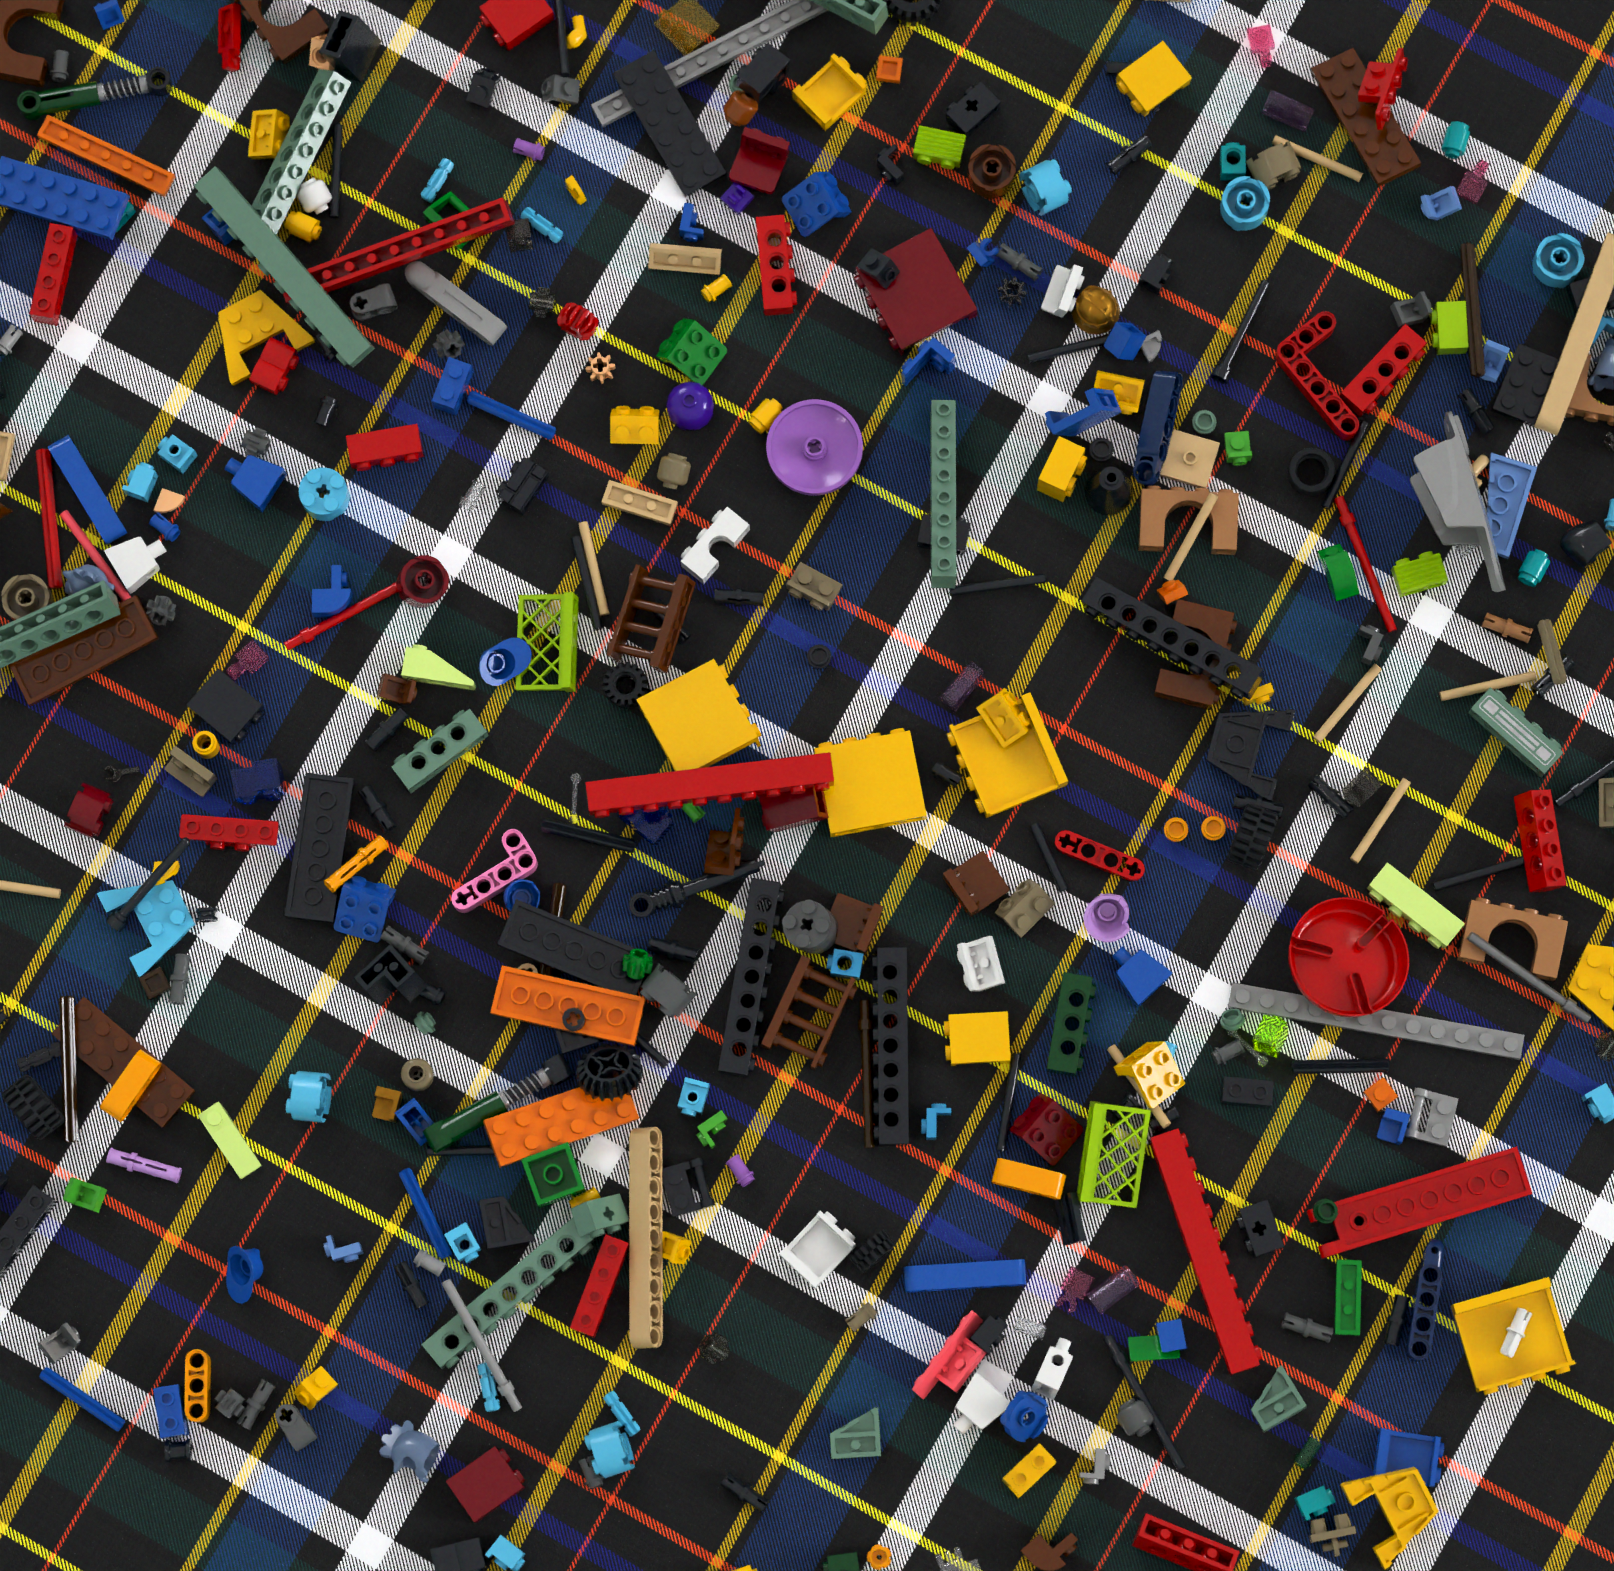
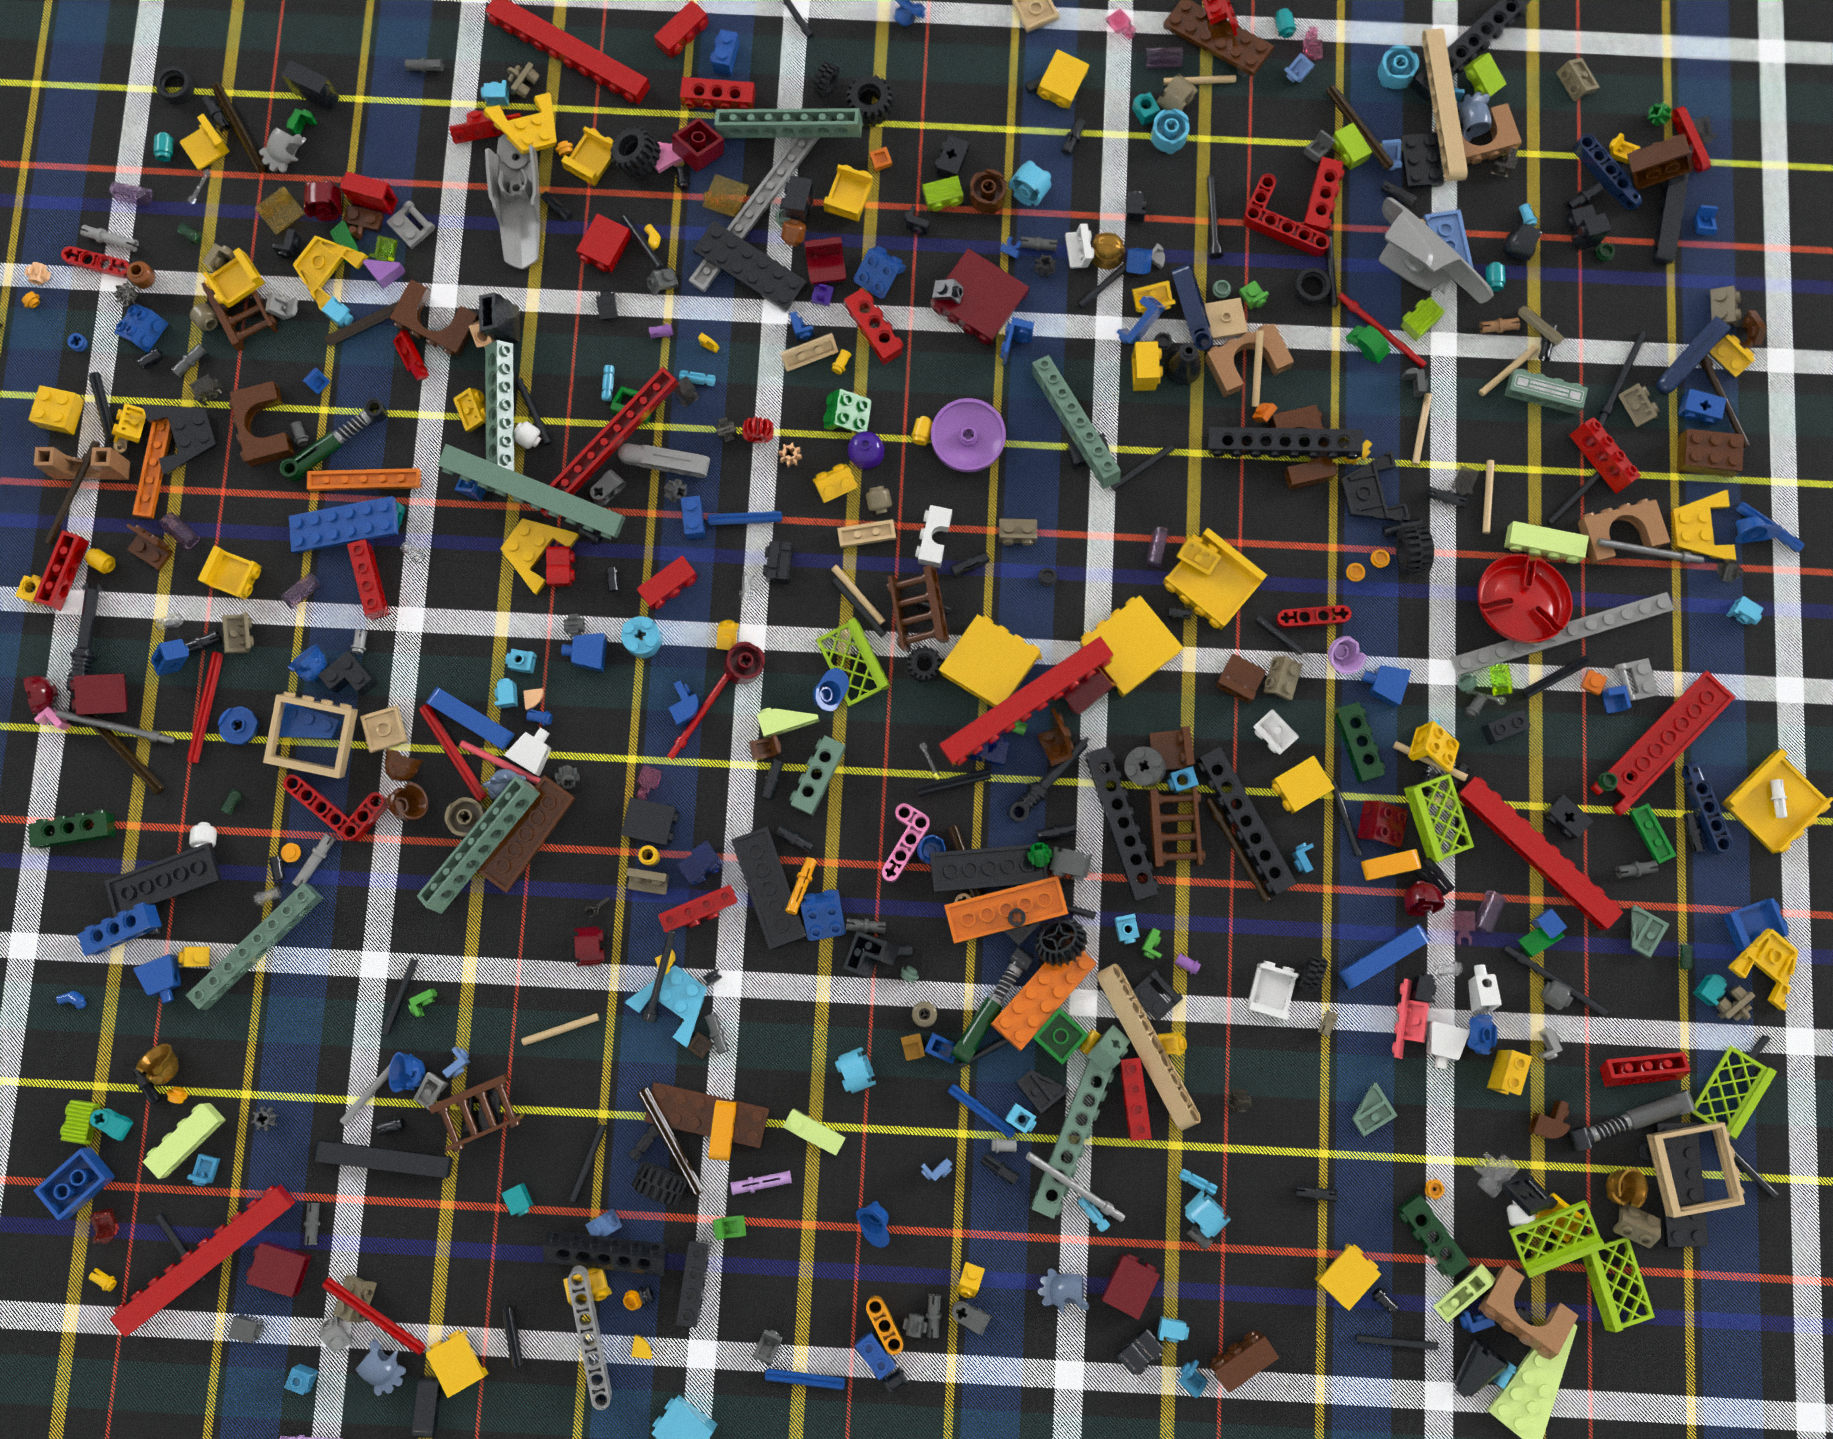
camera: 30 degrees left, 0 degrees up
yellow brick [284,211,322,242] -> none
none -> clear pin [400,541,425,564]
none -> yellow bracket [716,620,739,650]
none -> dark red cylinder [1404,881,1445,916]

